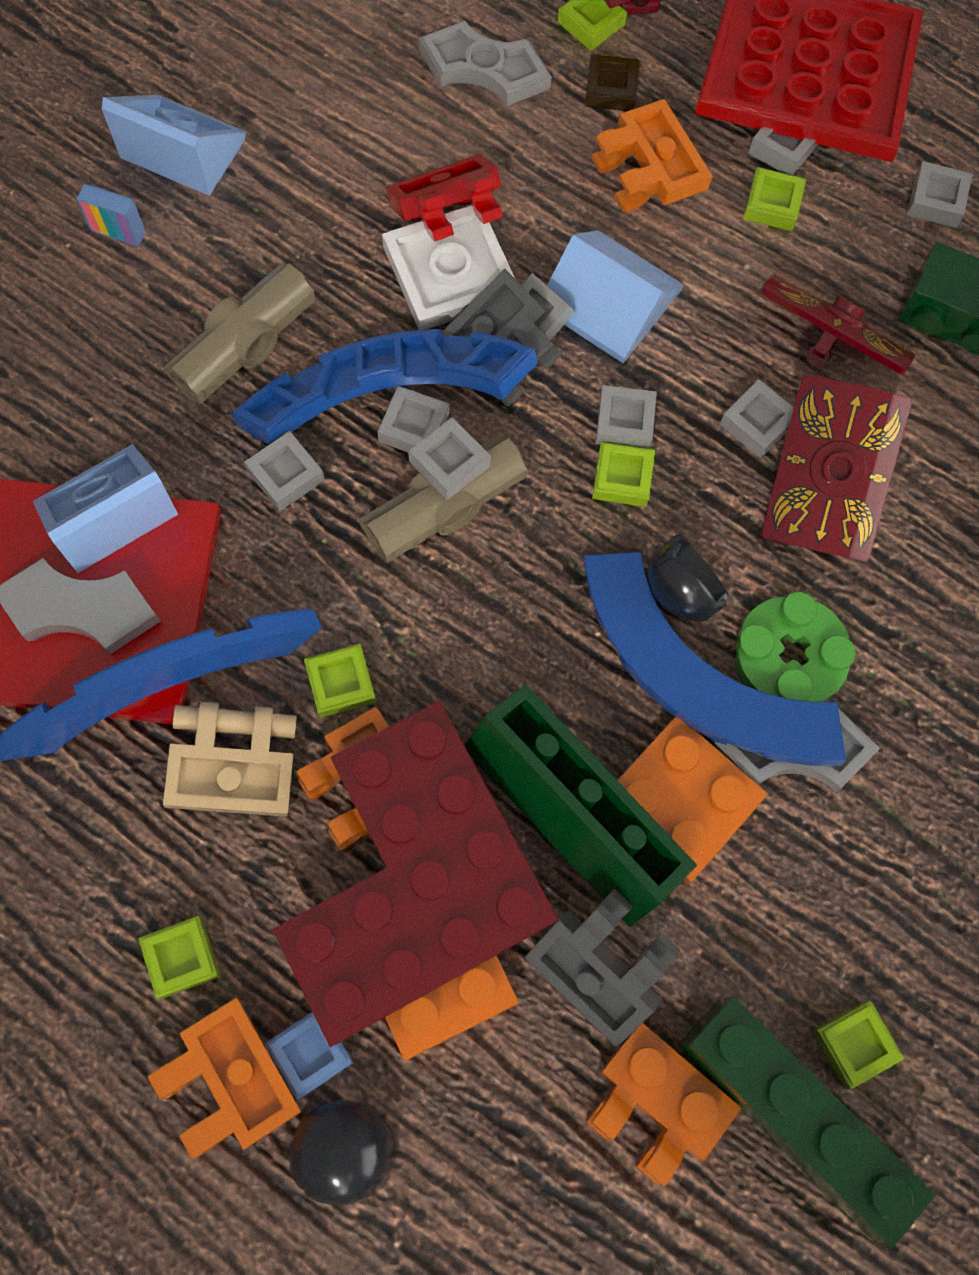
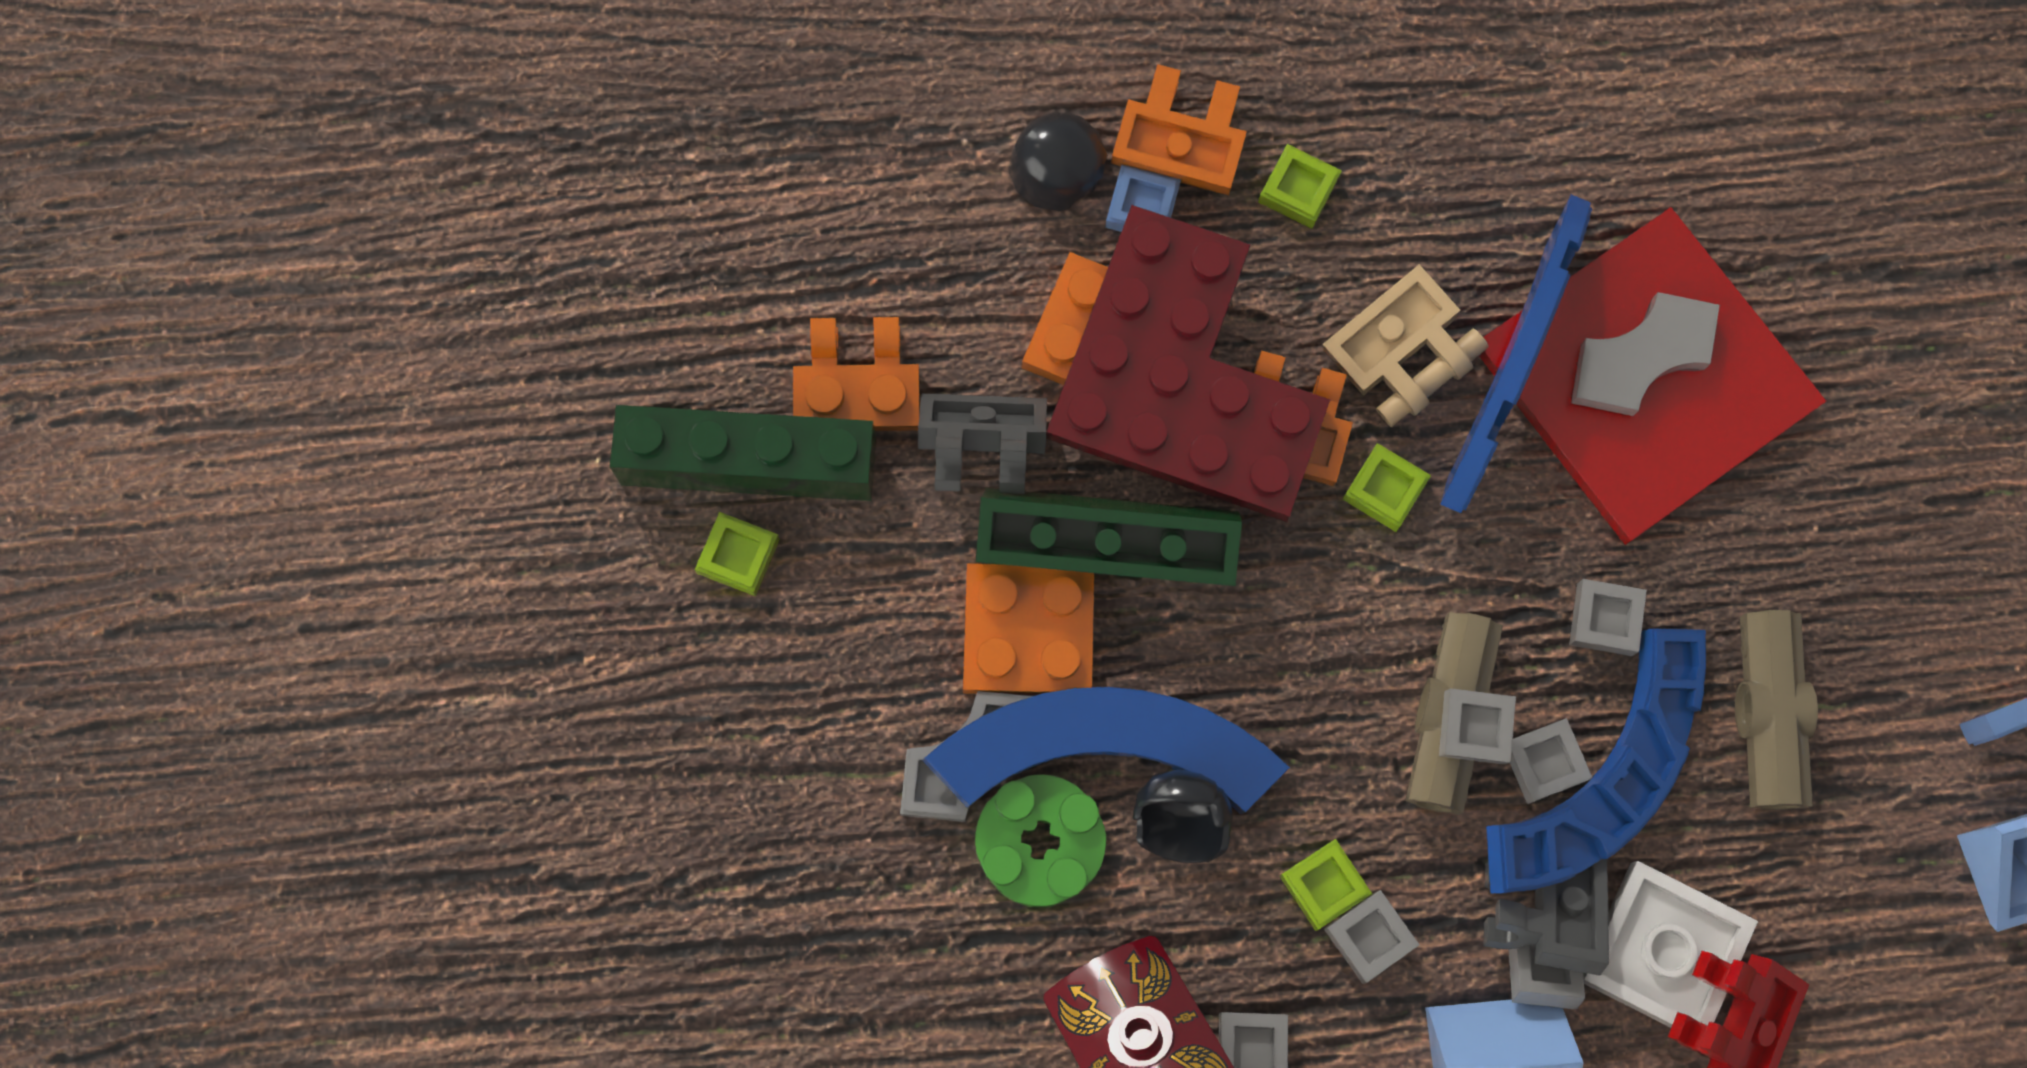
camera: 140 degrees right, 5 degrees up
light blue slope [33,444,178,573] -> none

